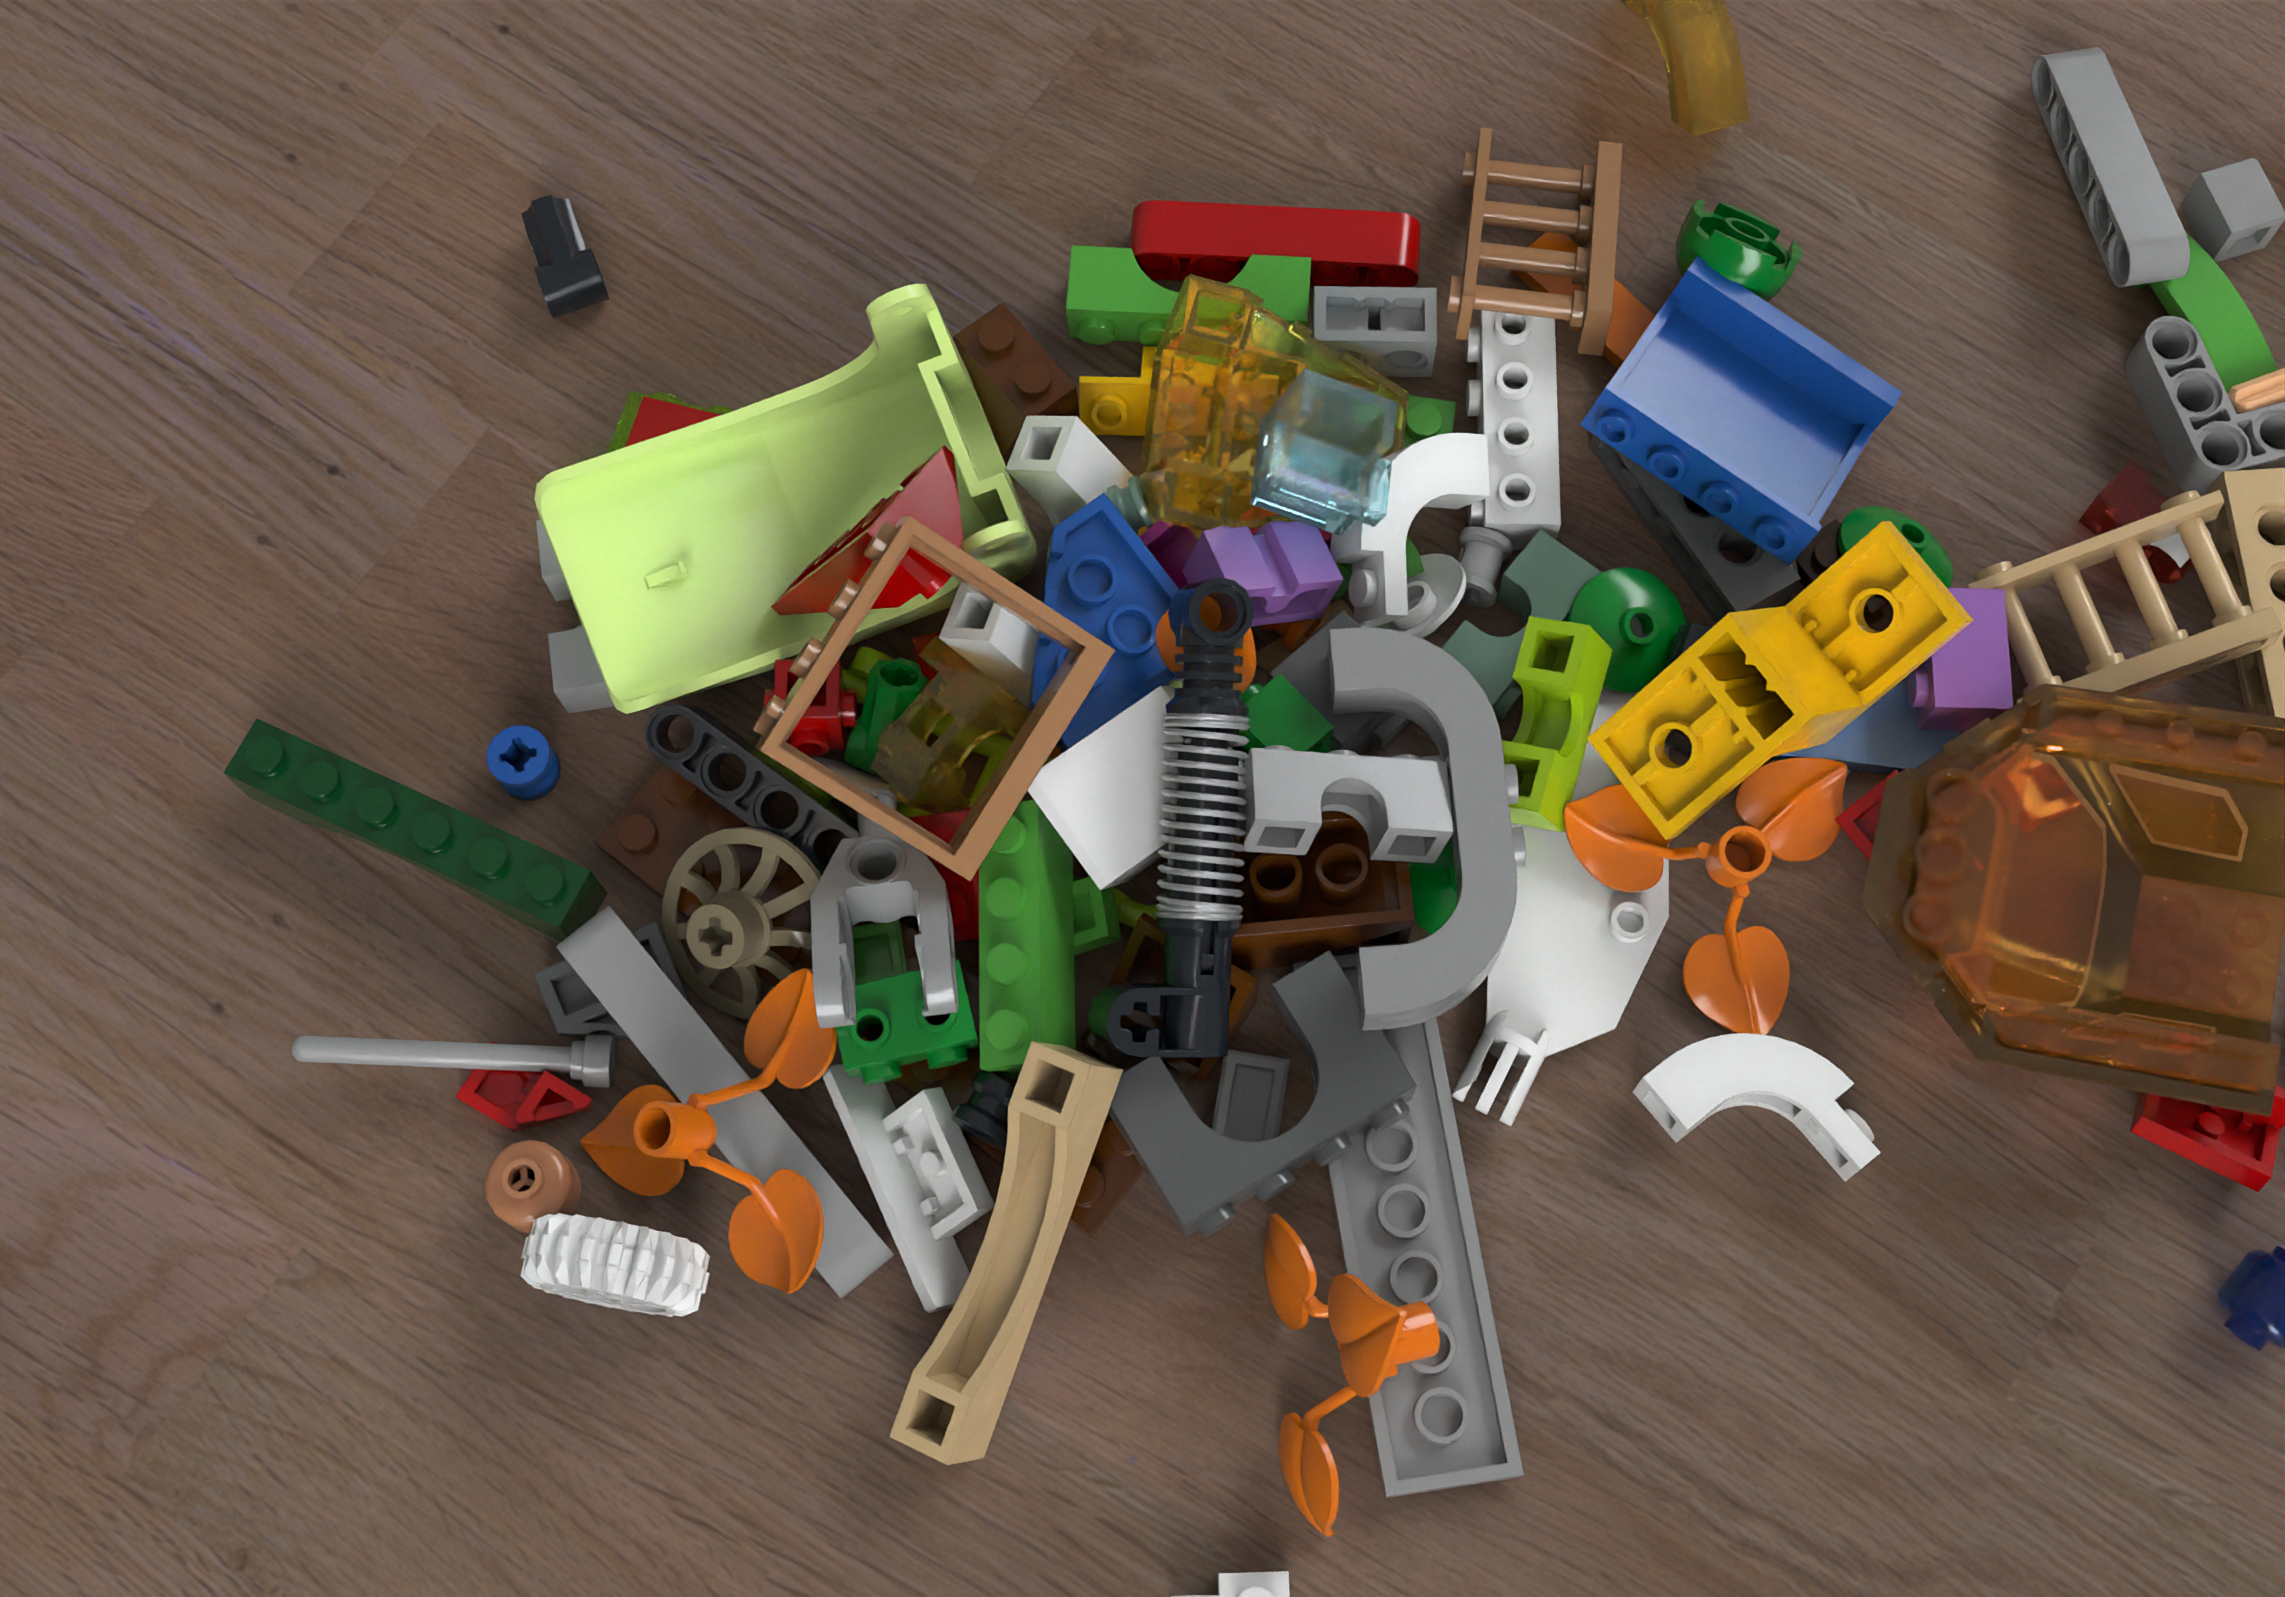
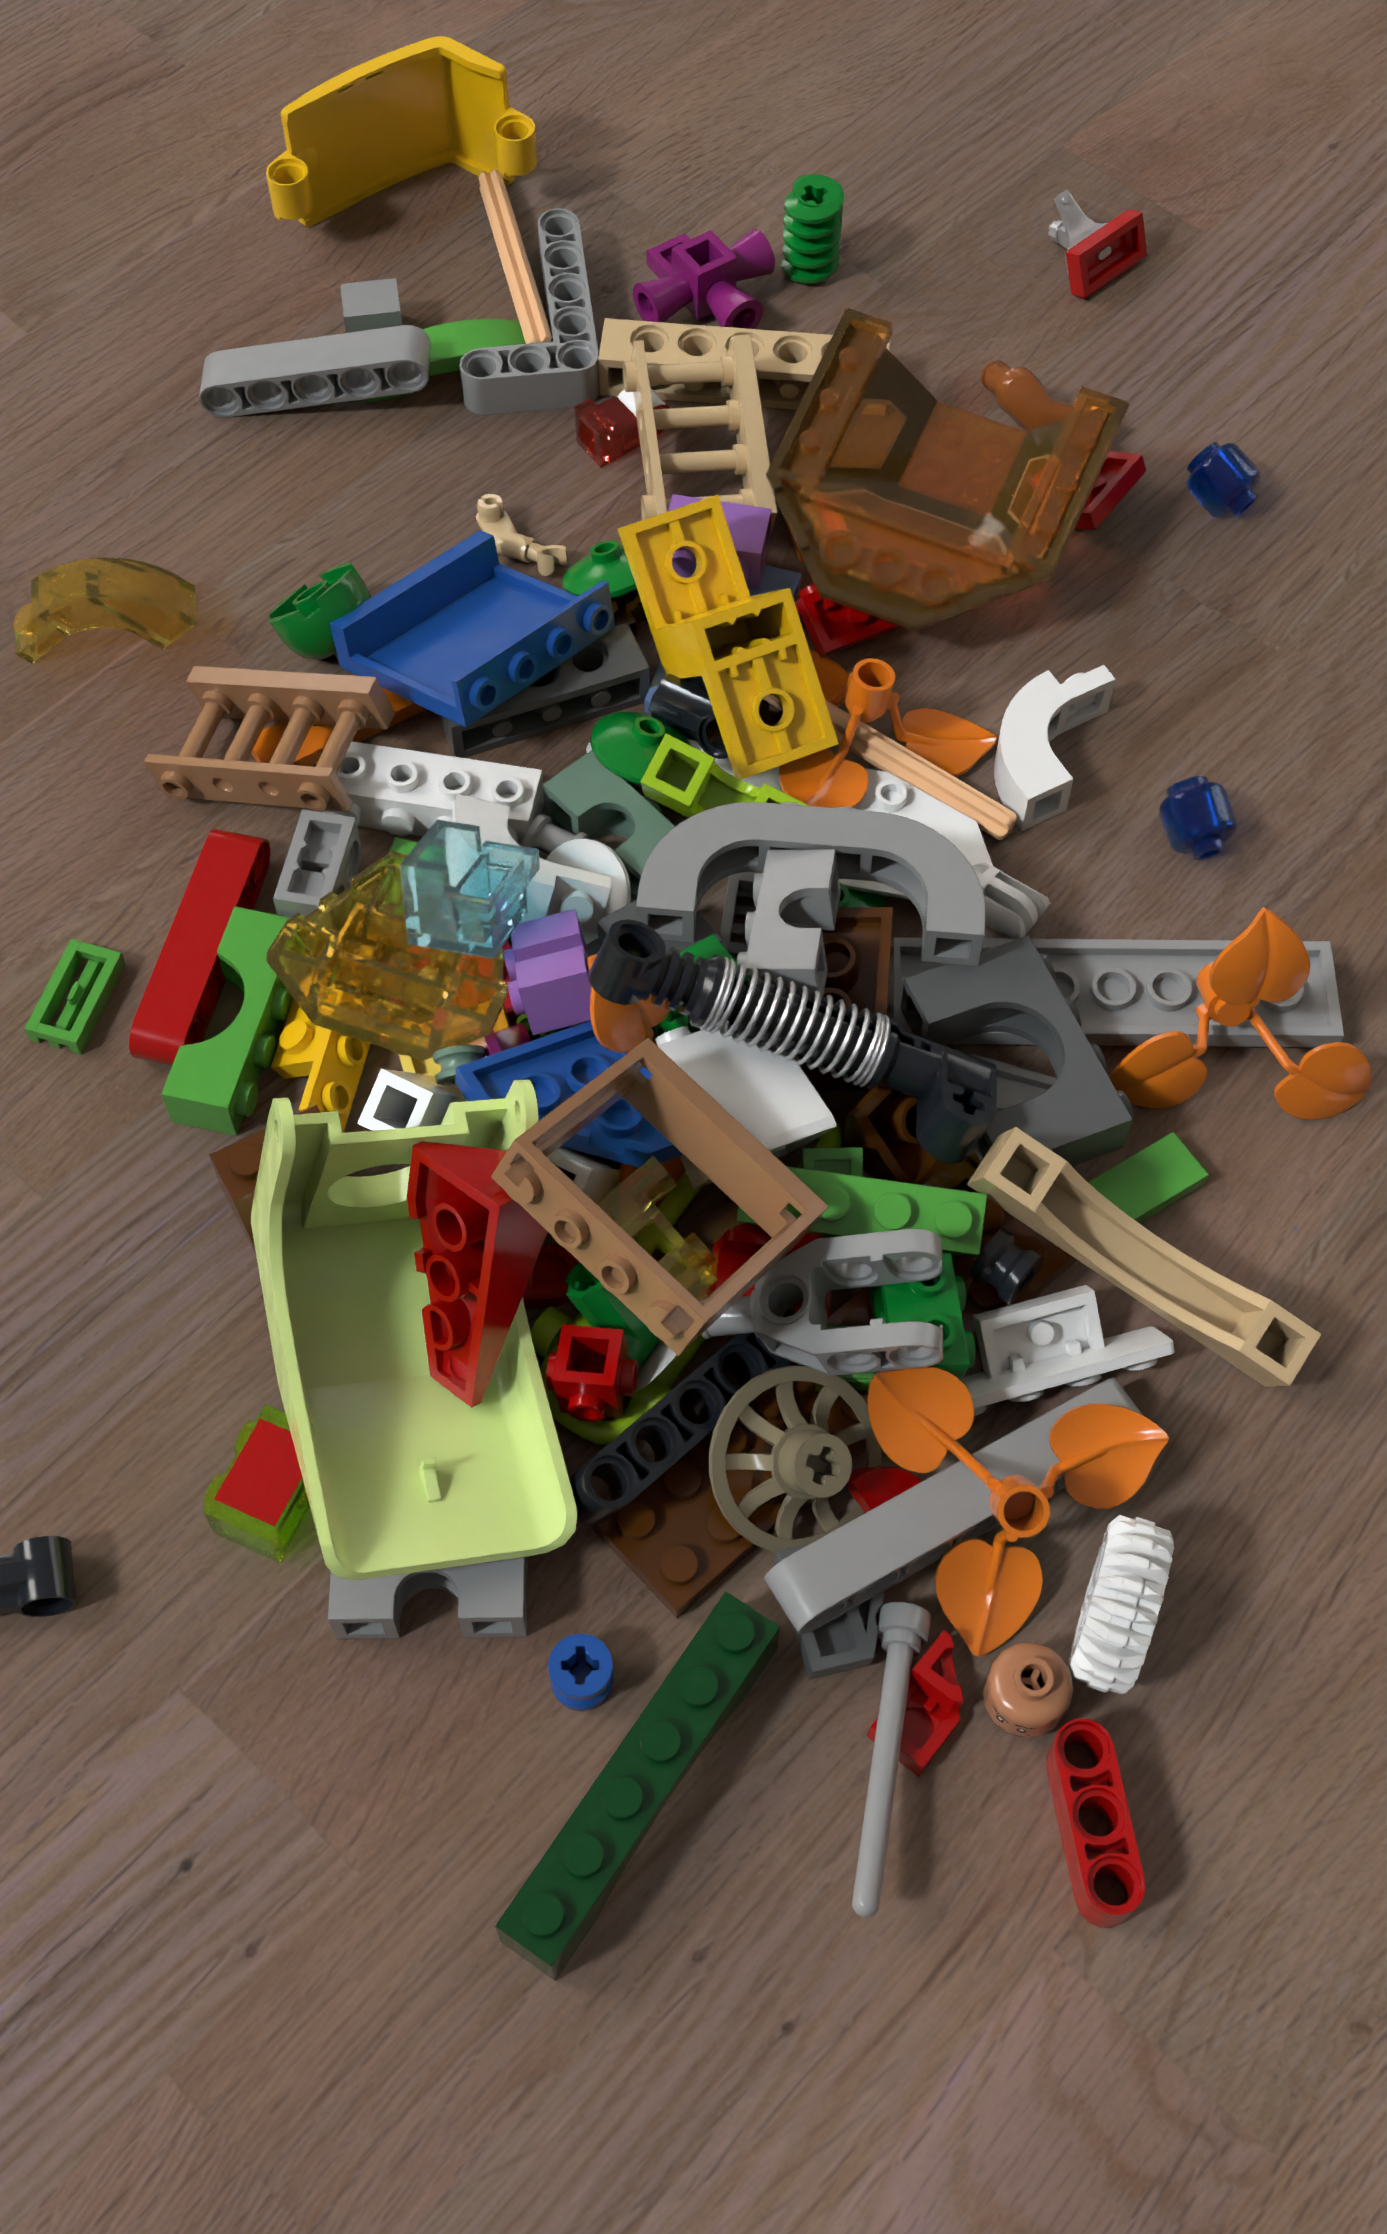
camera: 85 degrees left, 10 degrees down
none -> bright green tile [24,939,126,1054]
none -> tan arm [476,494,567,576]
none -> light nougat axle [763,694,1017,840]
none -> red tile [845,1466,922,1513]
none -> red beam [1046,1718,1145,1928]
none -> bright green tile [1088,1132,1209,1224]
none -> clear blue head [1159,776,1237,860]

